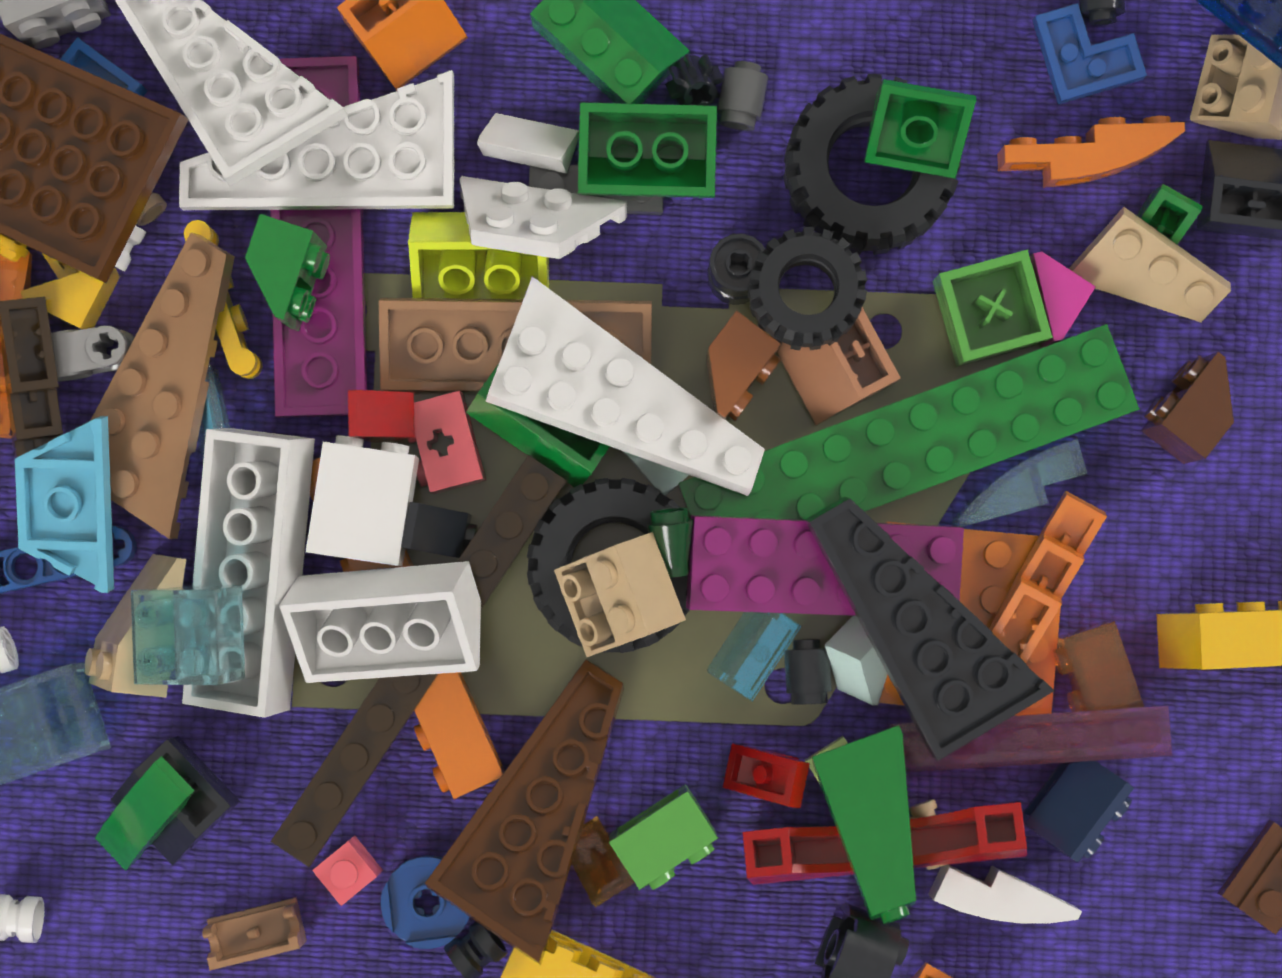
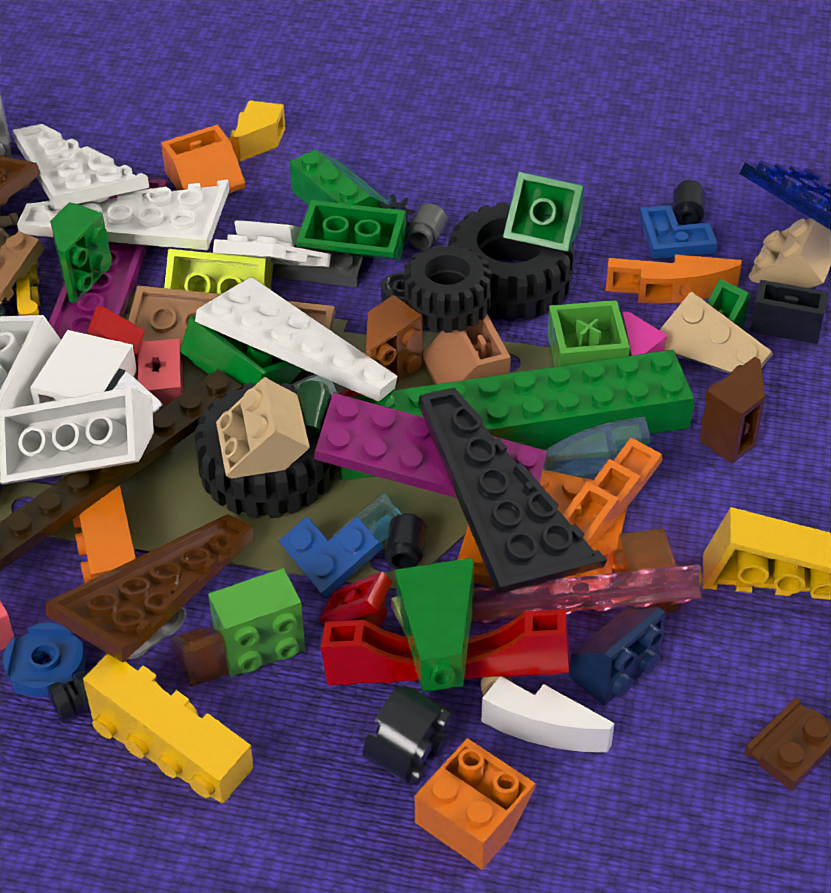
camera: 10 degrees right, 40 degrees down
light aqua slope [825,615,888,705] -> none
none -> blue plate [279,516,384,598]

